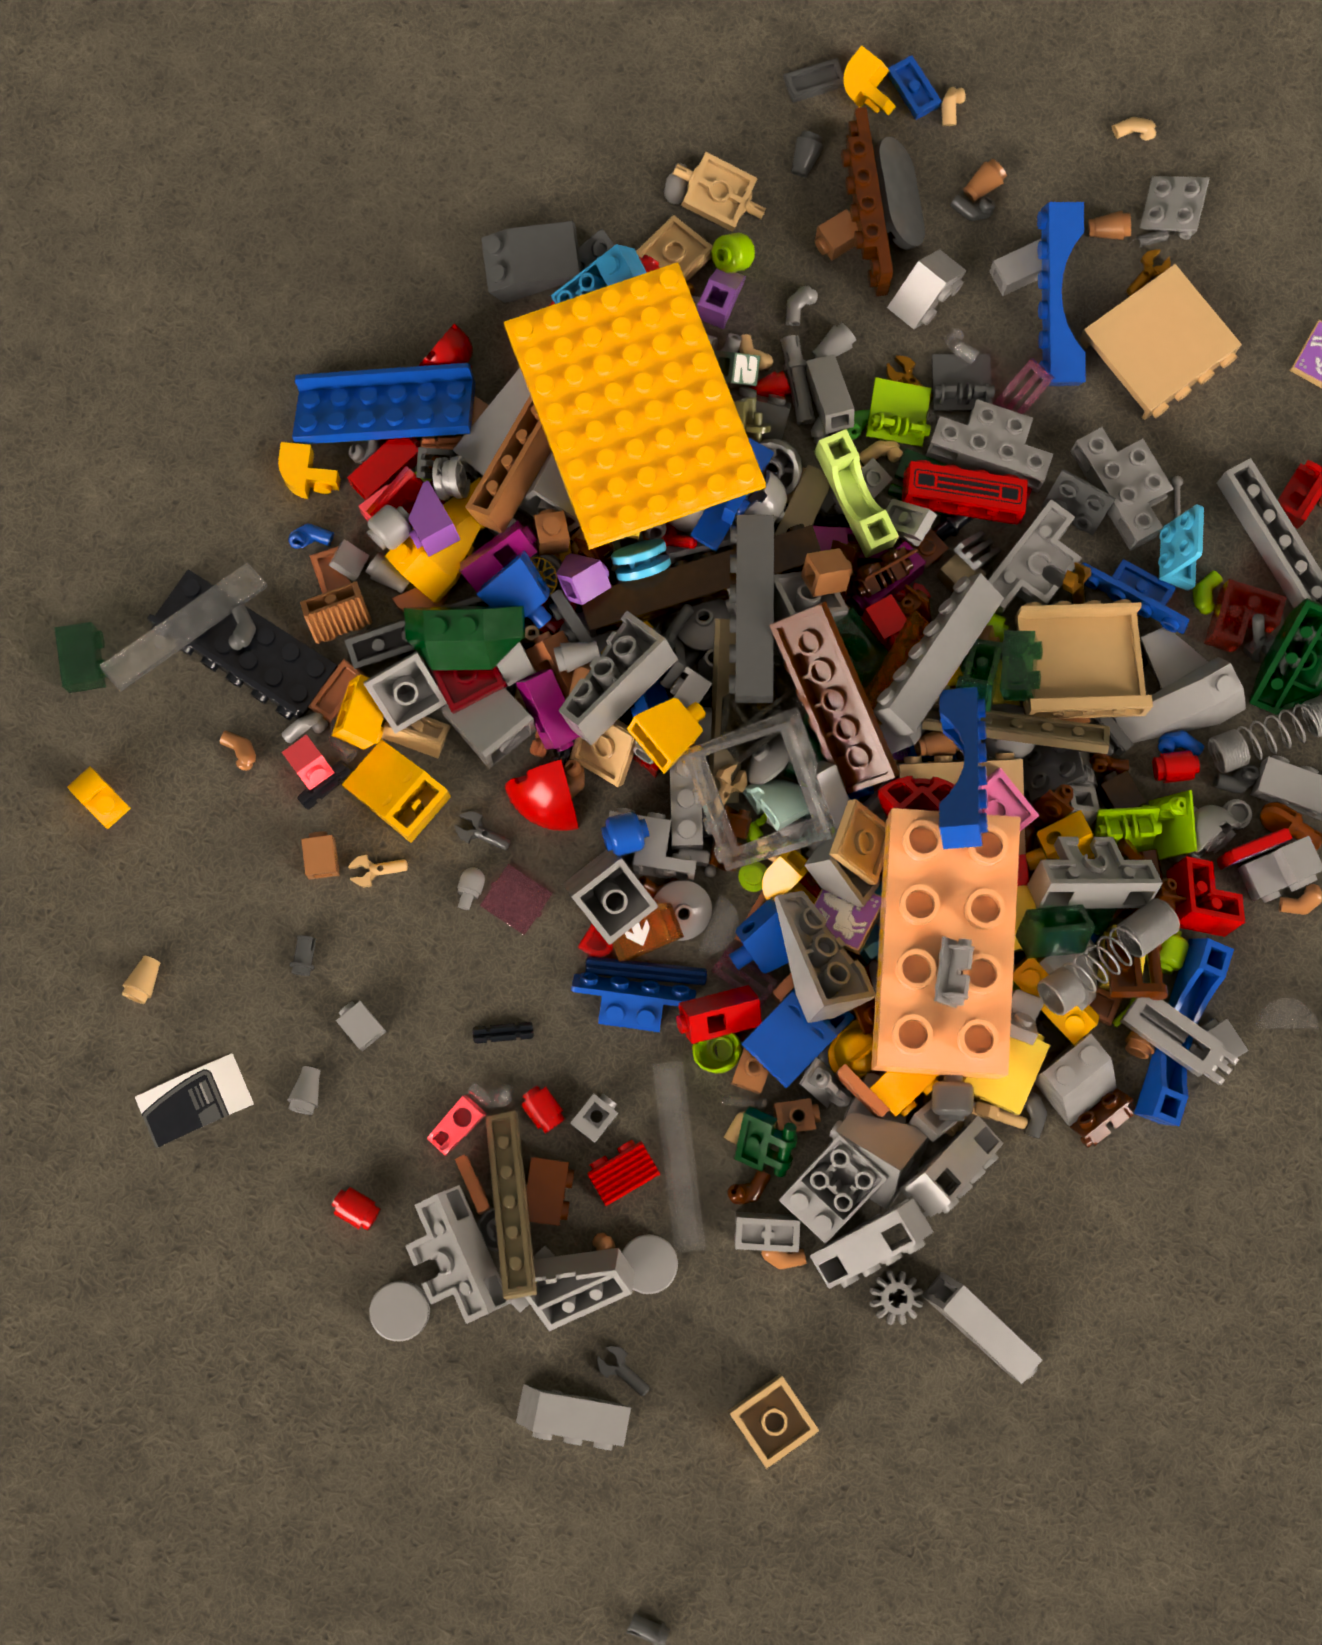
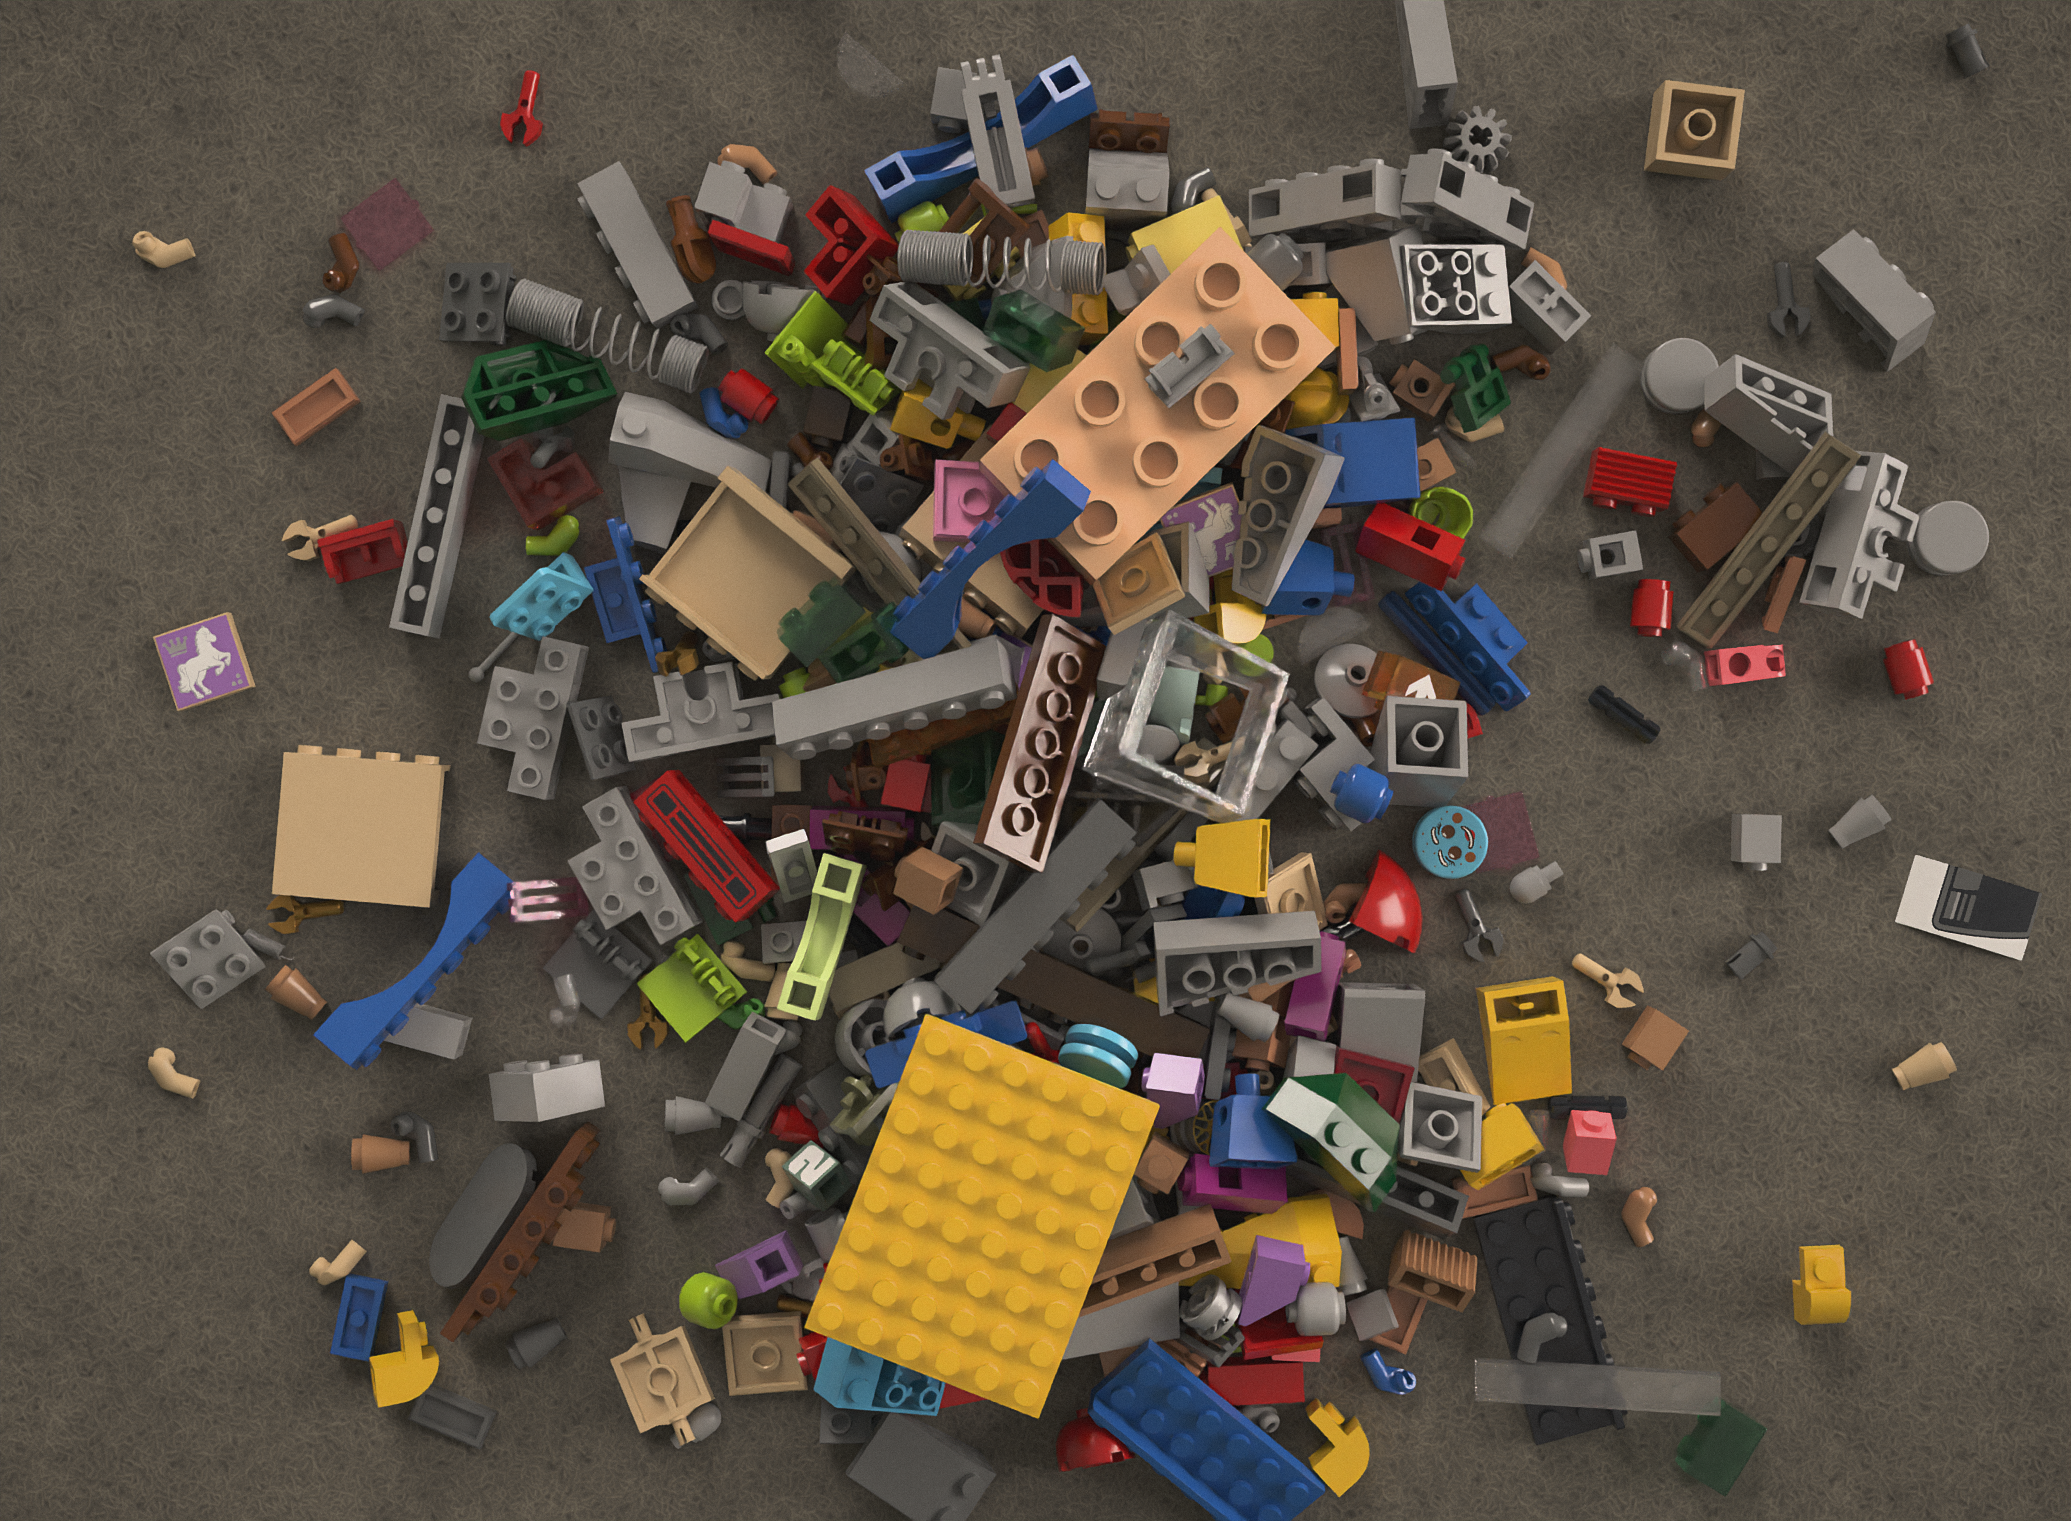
camera: 135 degrees left, 10 degrees up
none -> medium azure head [1412,806,1488,879]

